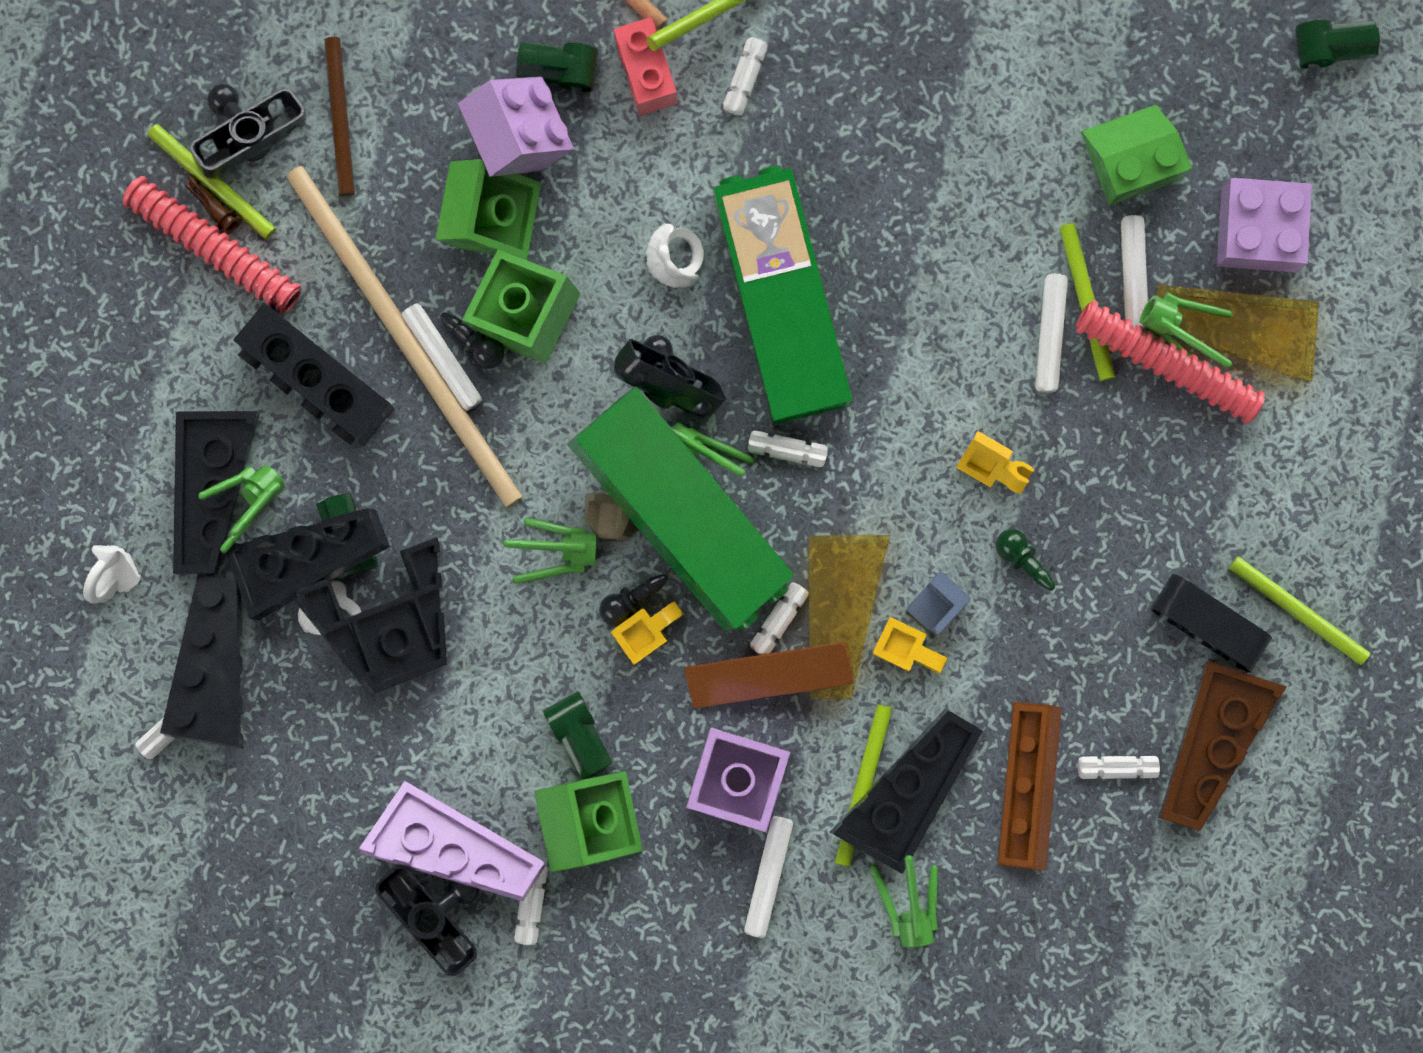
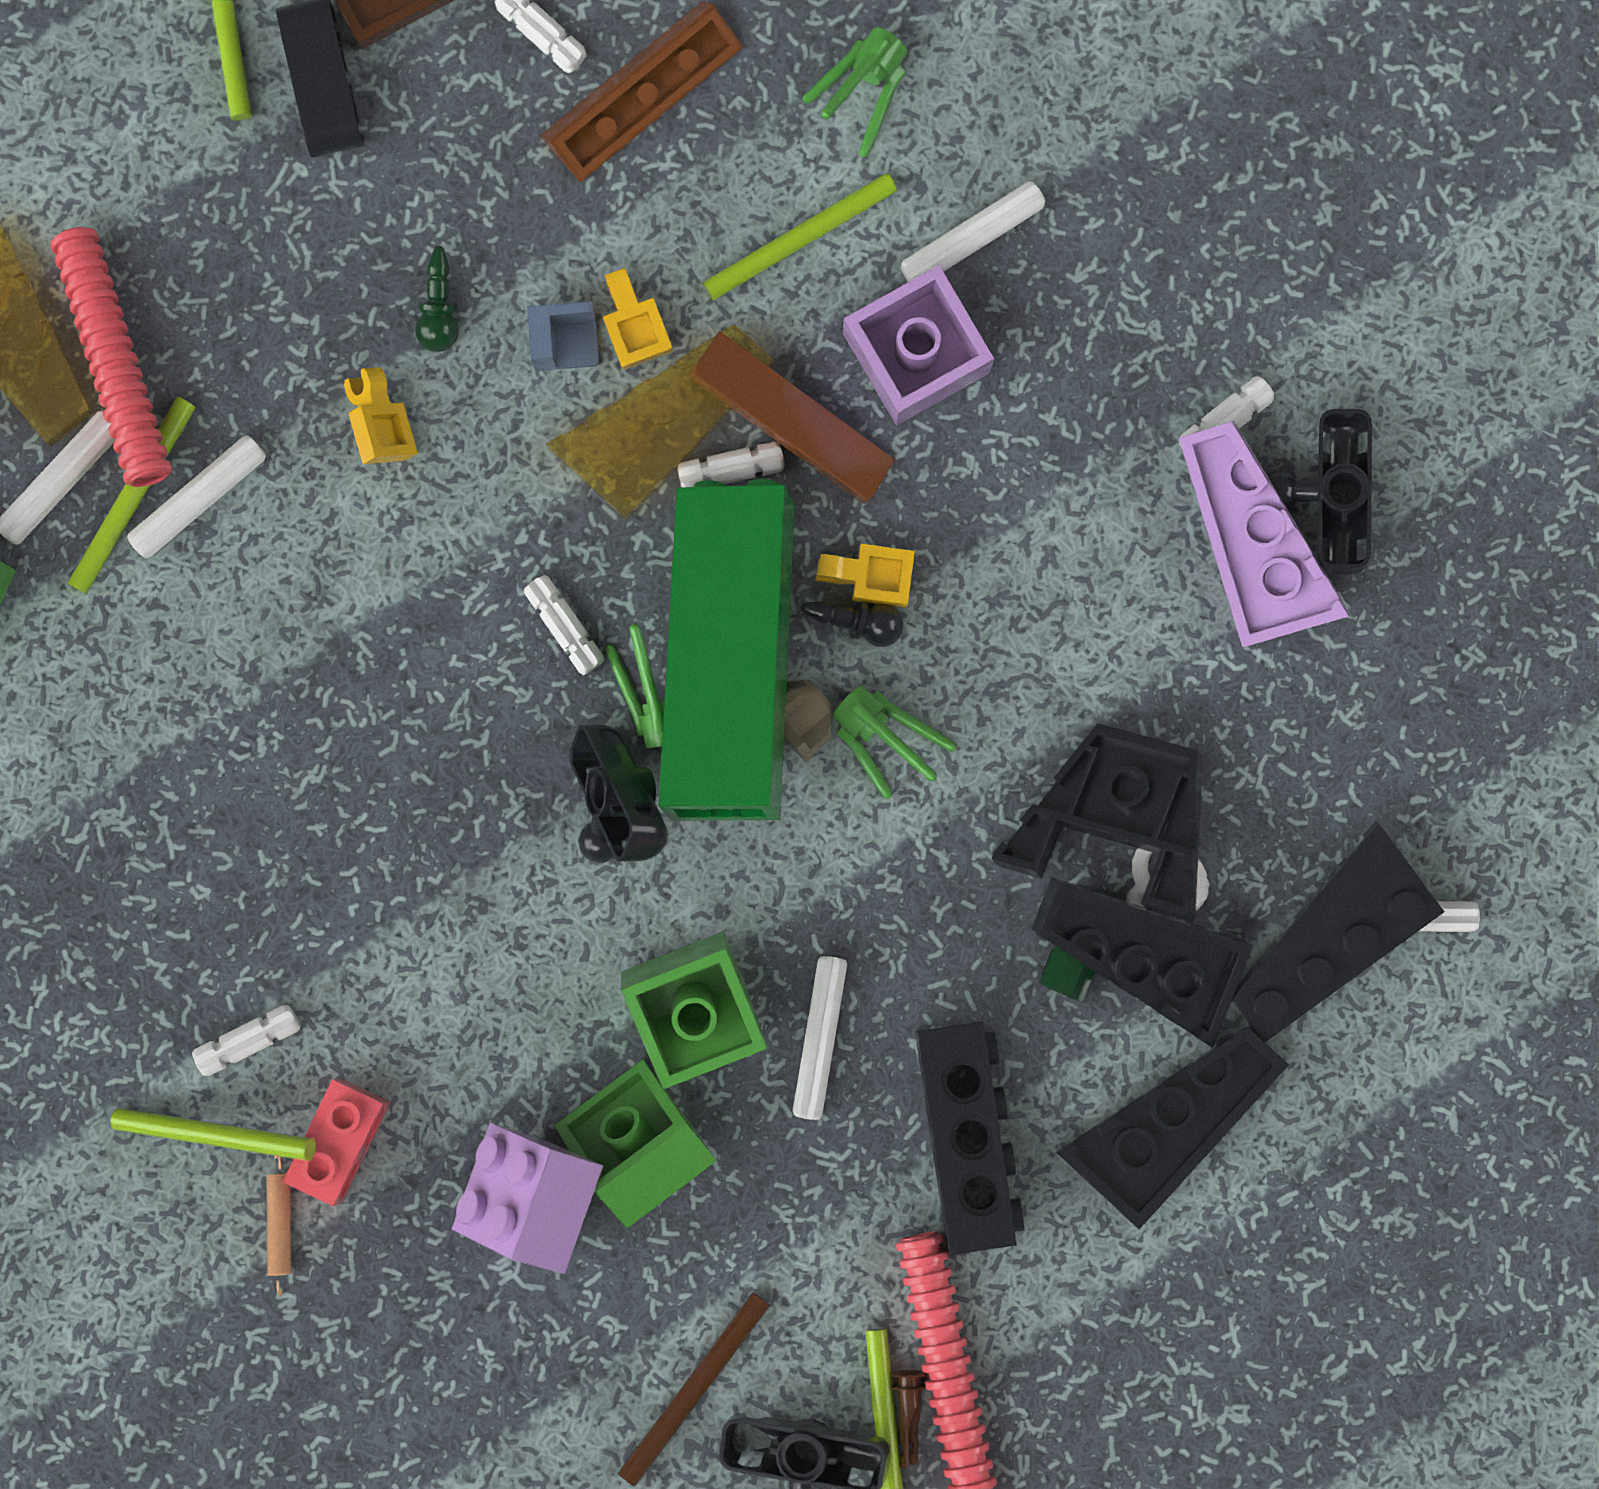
camera: 135 degrees left, 0 degrees up
white piece [83,545,141,604] -> none
bright green plant [199,465,285,553] -> none
tan piece [286,166,523,509] -> none
black bar [440,312,504,369] -> none
dark green piece [516,42,599,92] -> none
bright green slope [534,771,643,872] -> none
dark green piece [542,691,613,780] -> none
white piece [645,223,704,288] -> none
green brick [713,166,853,426] -> none
black wing [830,709,983,874] -> none
bright green plant [1139,292,1232,368] -> none

